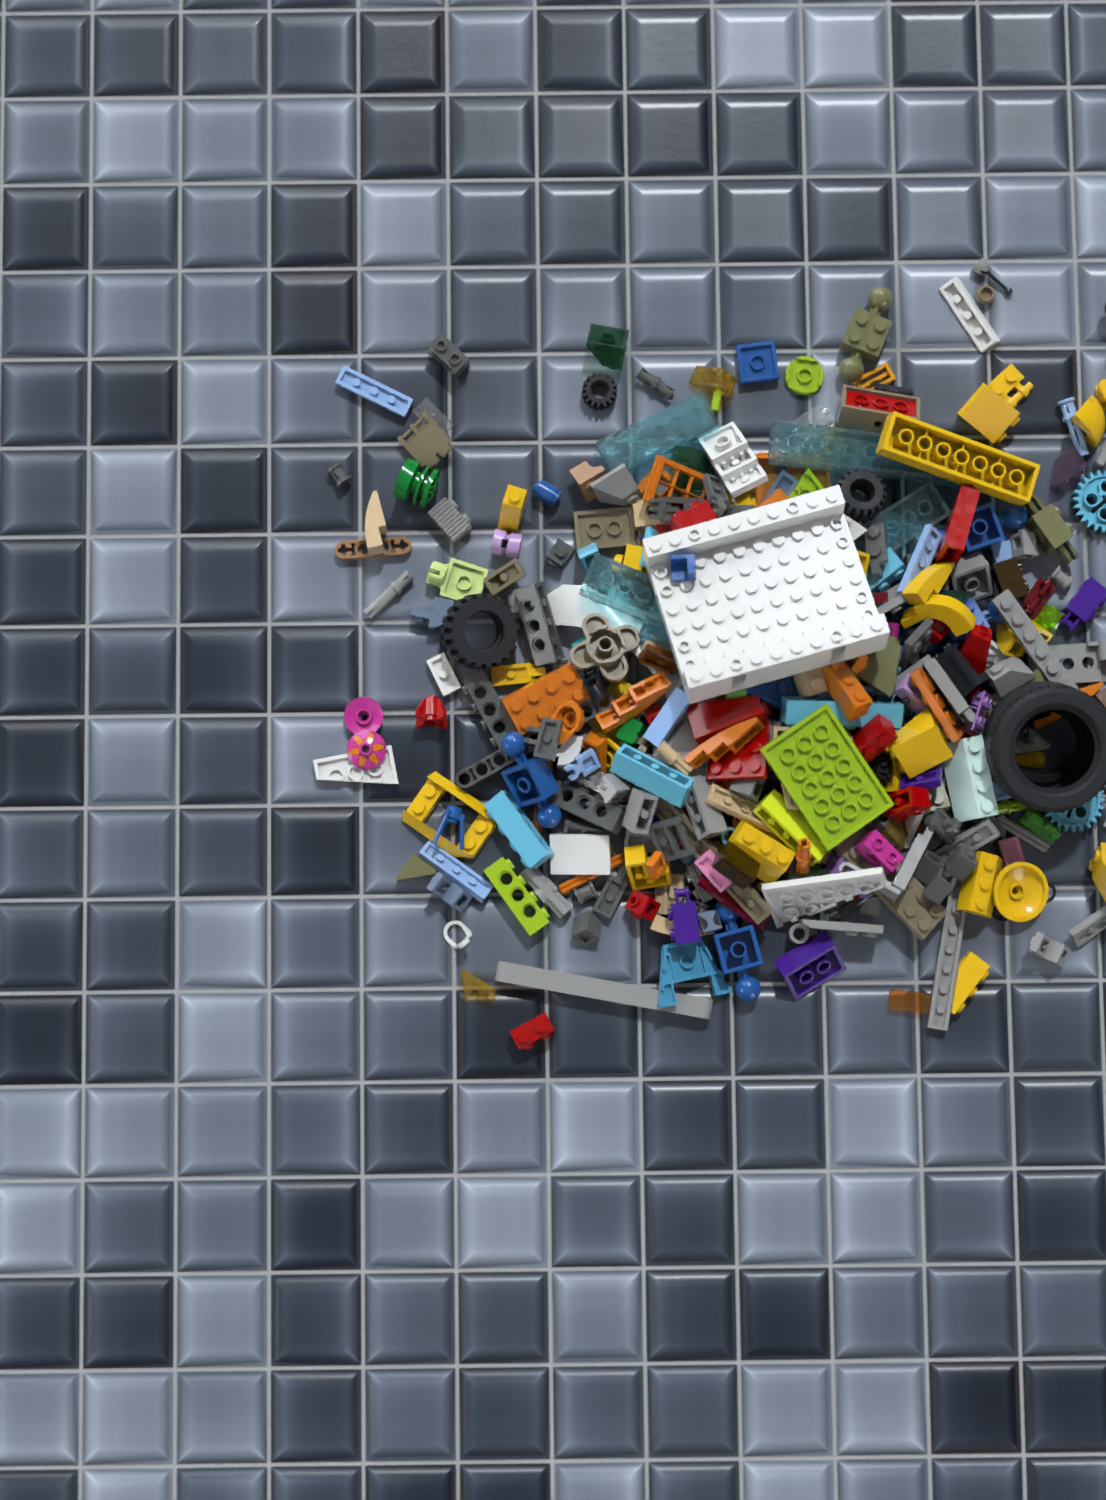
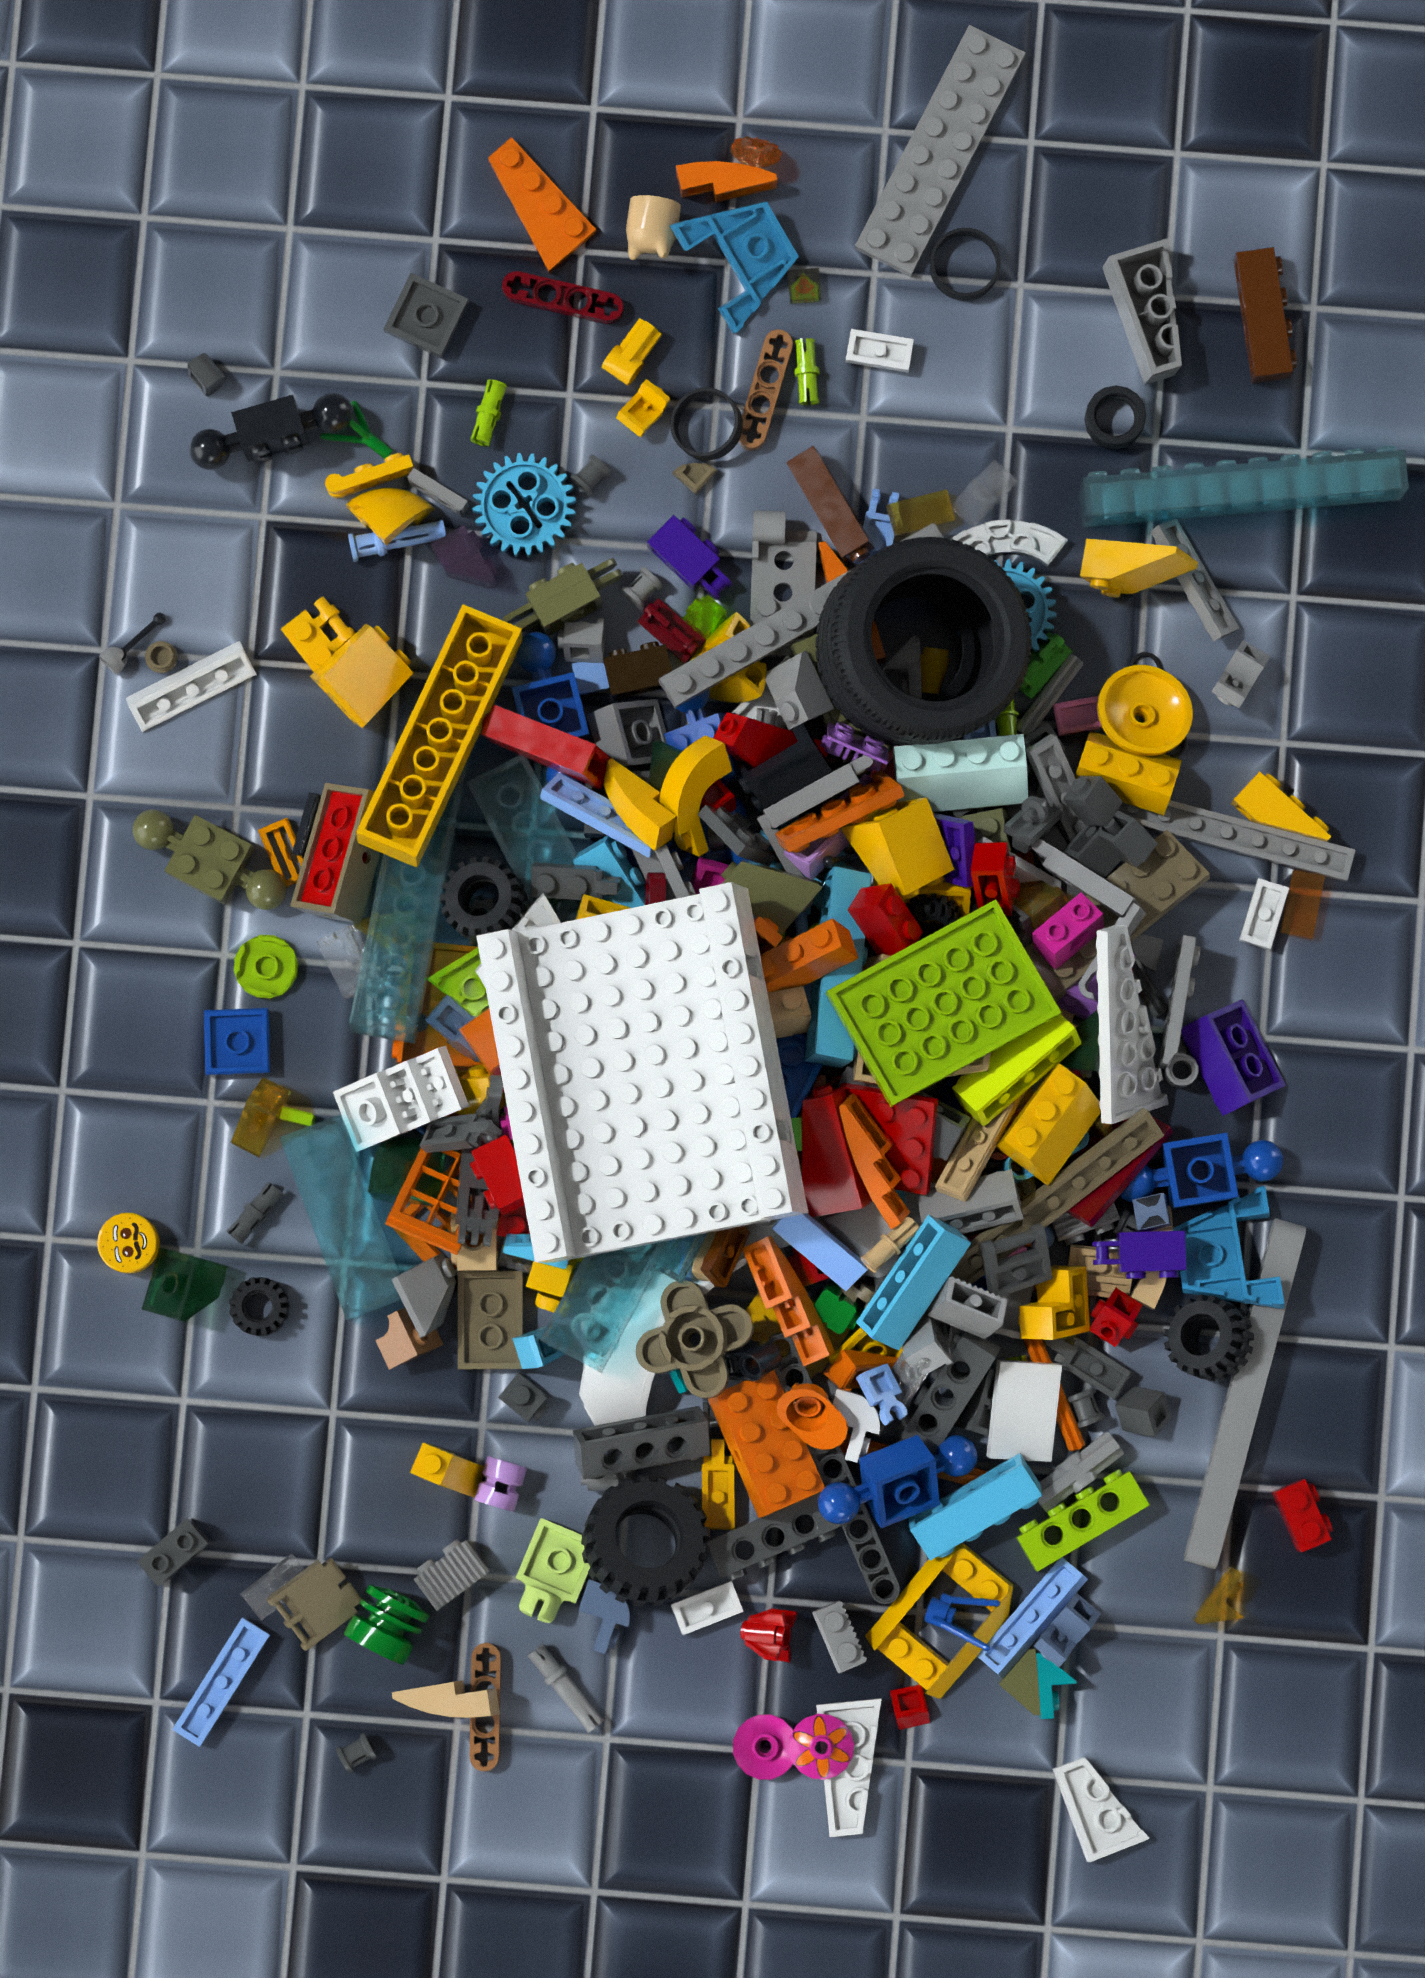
camera: 80 degrees left, 0 degrees up
white piece [443,920,472,949] -> none
dark tan slope [483,558,527,596] -> none
dark grey hinge [523,717,564,761] -> none
blue brick [531,479,562,506] -> none
orange plate [646,851,667,880] -> none
blue panel [670,554,696,582] -> none
bright pink tile [694,849,733,893] -> none
dark brown brick [712,841,761,890] -> none
orange pin [795,838,812,874] -> none
none -> yellow head [97,1213,160,1274]
none -> light grey brick [812,1600,867,1674]
none -> red slope [890,1684,930,1730]
none -> teal slope [1036,1652,1078,1719]
none -> white wing [1053,1757,1149,1862]
none -> black tyre [1164,1295,1254,1381]
none -> white plate [1239,878,1289,950]

